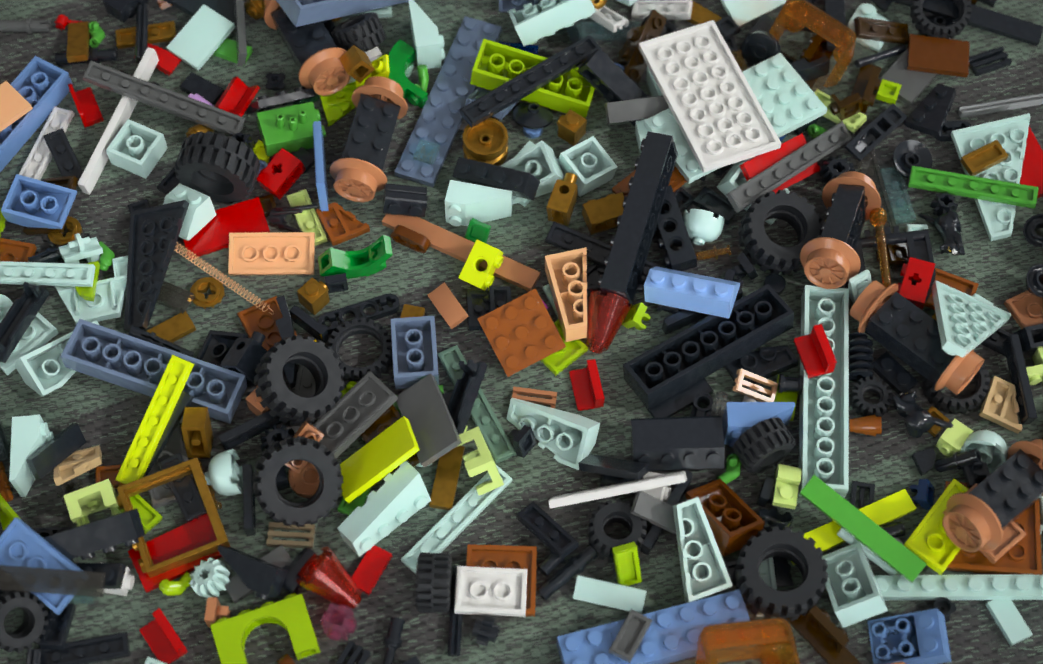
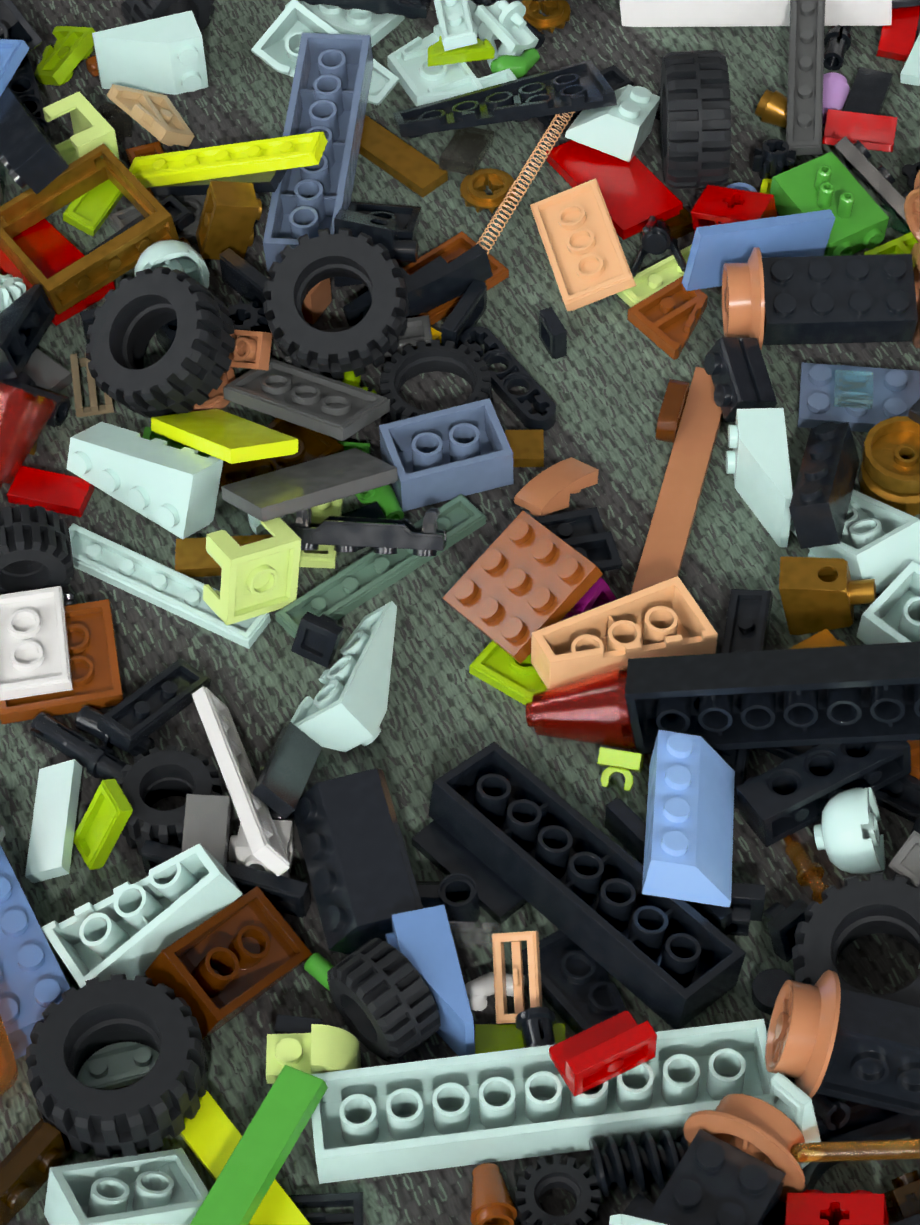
camera: 80 degrees right, 10 degrees down
black tile [26,423,86,479] -> none
light aqua brick [106,119,168,179] -> none
black pin [128,325,194,357] -> none
pearl gold brick [297,277,330,316] -> none
green arch [318,235,393,279] -> none
neon yellow brick [458,240,504,291] -> none
green tile [465,218,491,243] -> none
nougat tile [512,386,557,409] -> none
red panel [569,359,605,411] -> none
black hair [757,507,794,532] -> none

